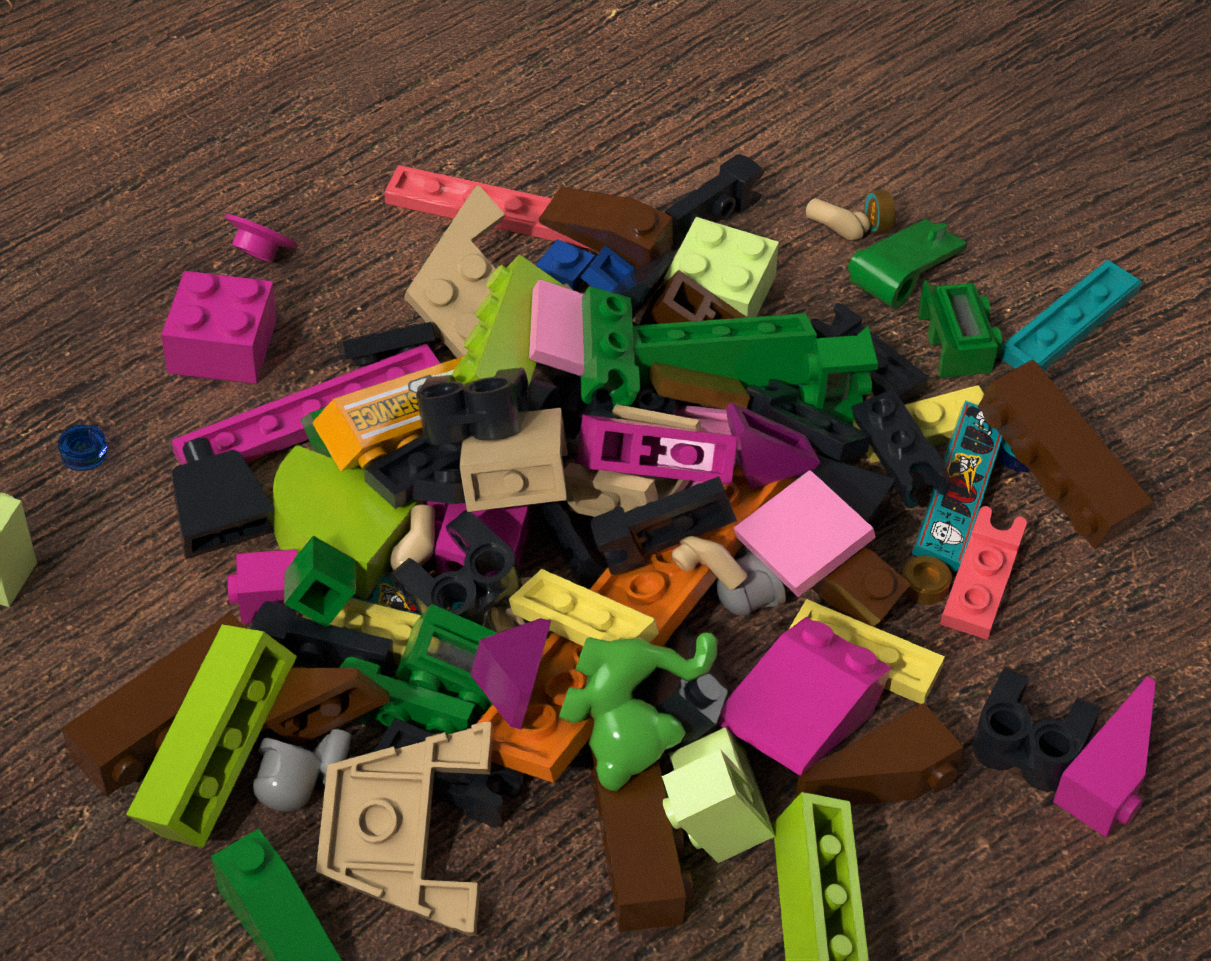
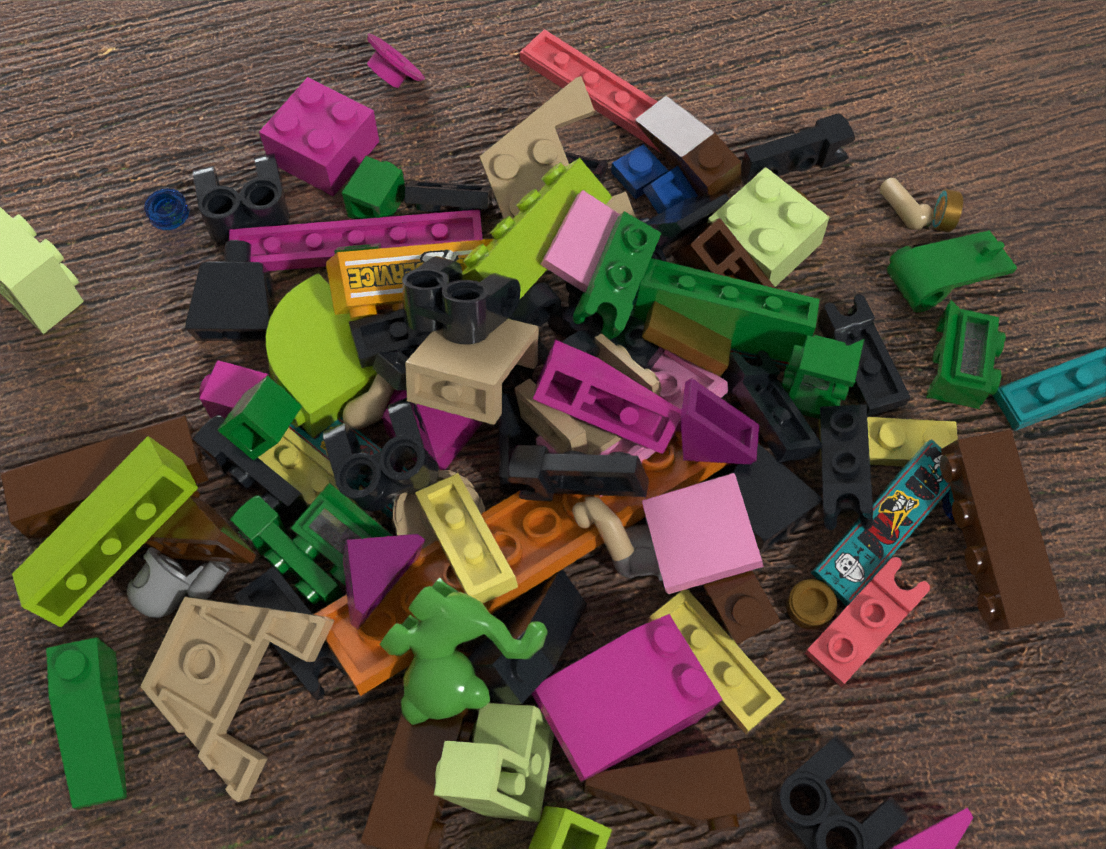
camera: 25 degrees right, 15 degrees up
none -> black piece [192,153,290,244]
none -> green brick [342,156,405,220]

